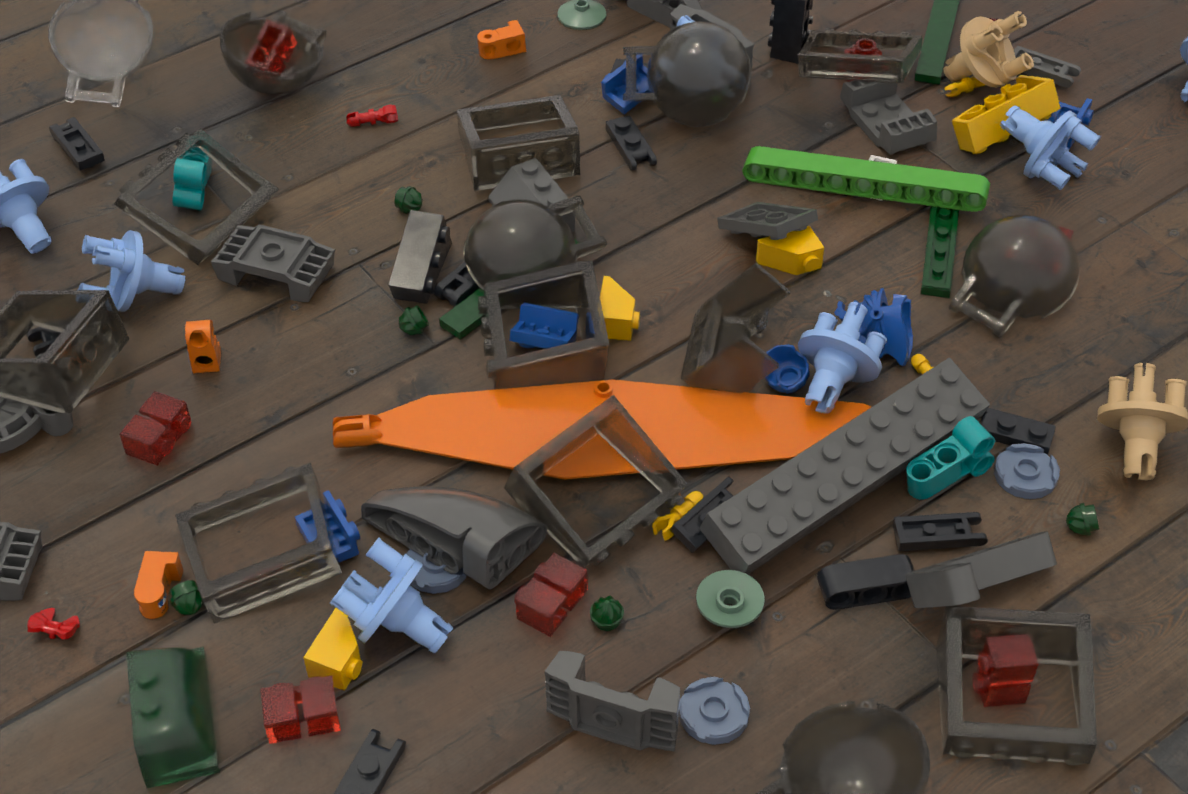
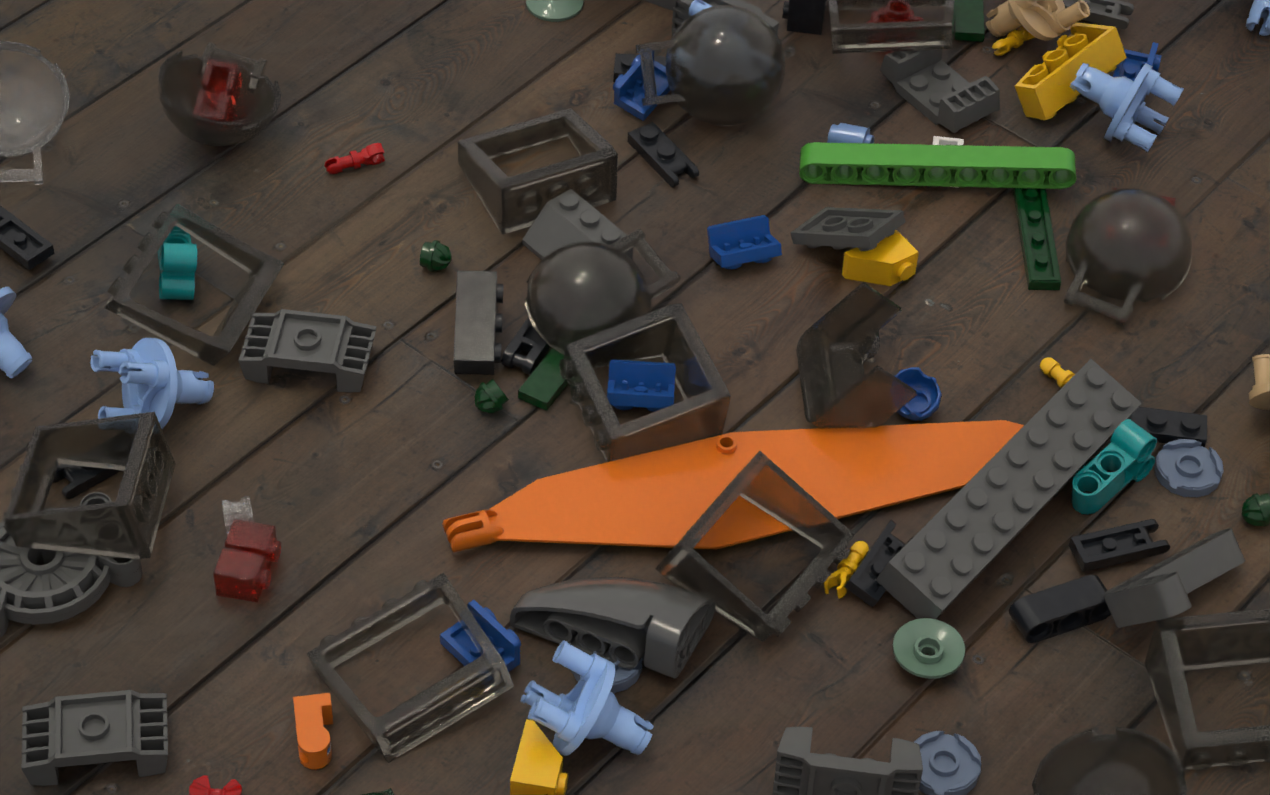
camera: 15 degrees left, 0 degrees up
dark green plate [170,580,204,615] -> none
orange leg [185,320,221,373] -> none
orange leg [477,20,526,60] -> none
clear red piece [514,553,588,637] -> none
dark green plate [590,596,624,631] -> none
yellow slope [596,276,640,341] -> none
light blue piece [798,302,887,414] -> none
blue helmet [834,288,913,366] -> none
clear red piece [972,634,1038,707] -> none
none -> clear wheel [221,496,255,534]
none -> blue bracket [707,215,782,269]
none -> medium blue brick [827,123,874,144]

